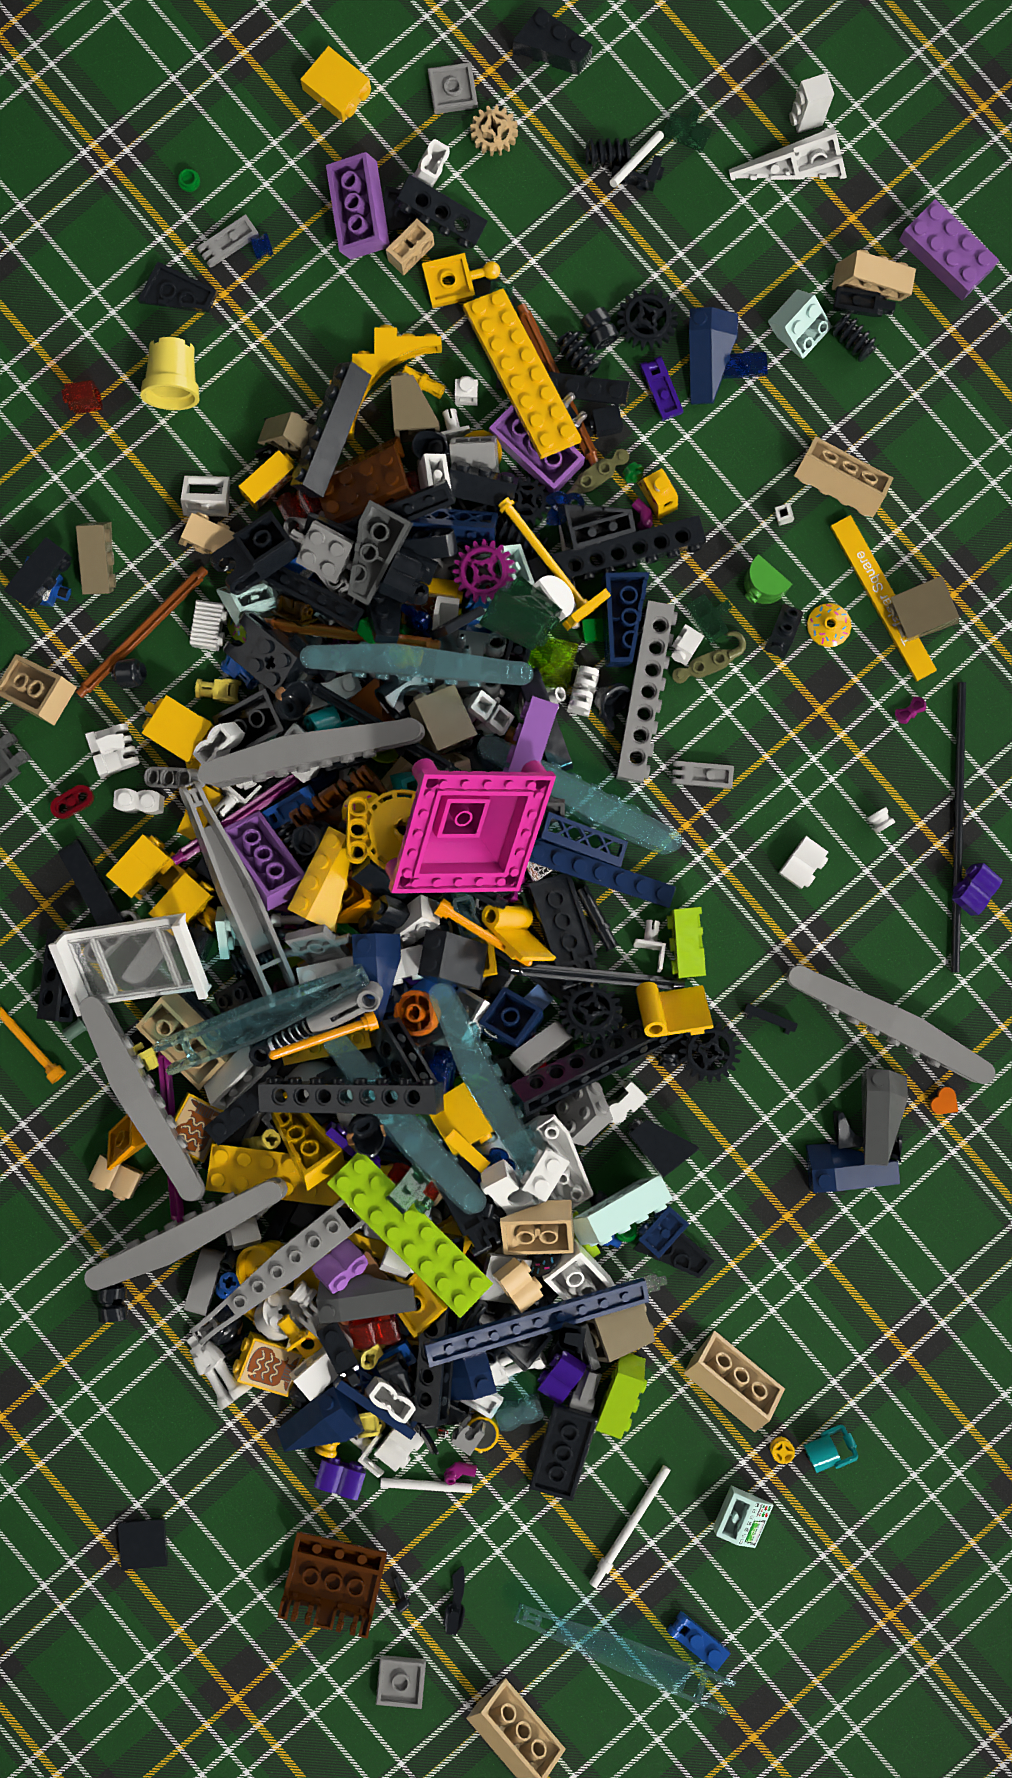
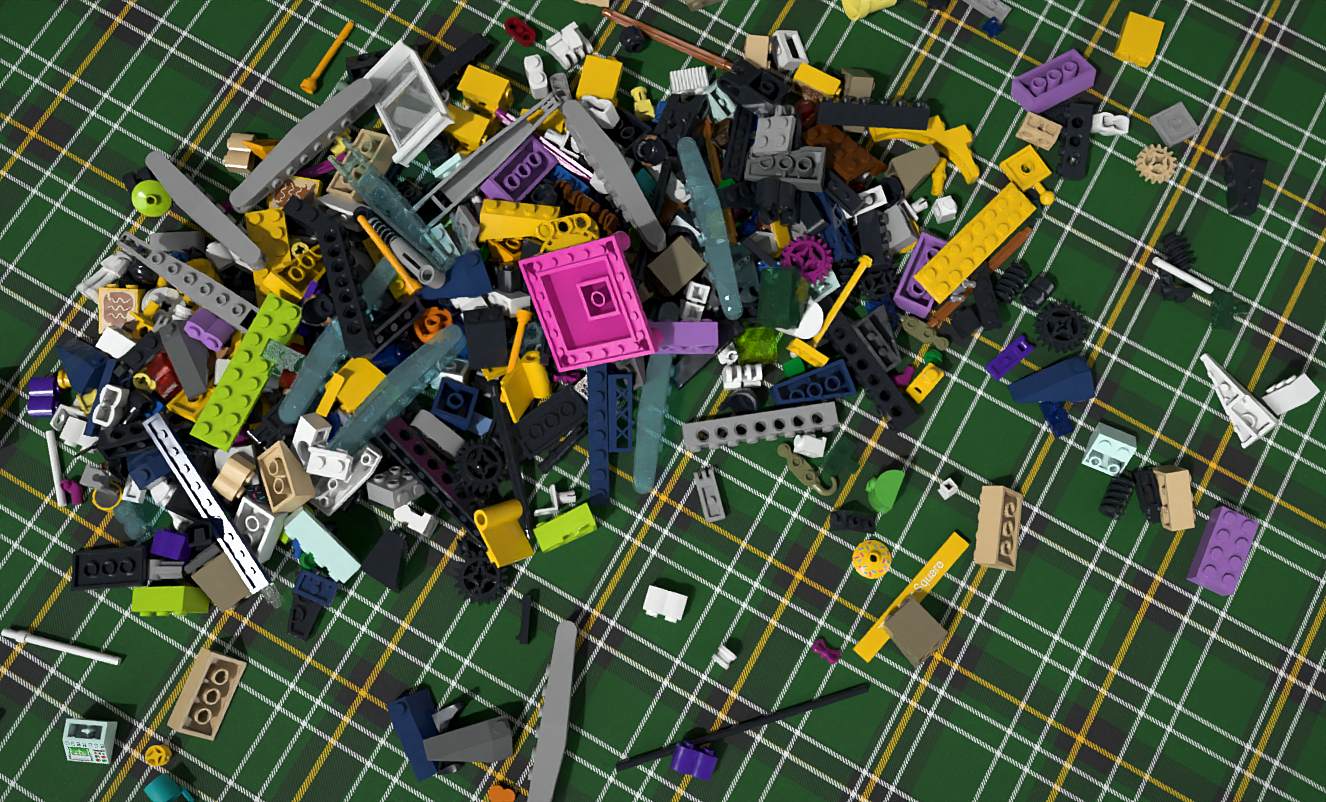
camera: 70 degrees right, 10 degrees down
none -> lime dish [132,180,172,217]

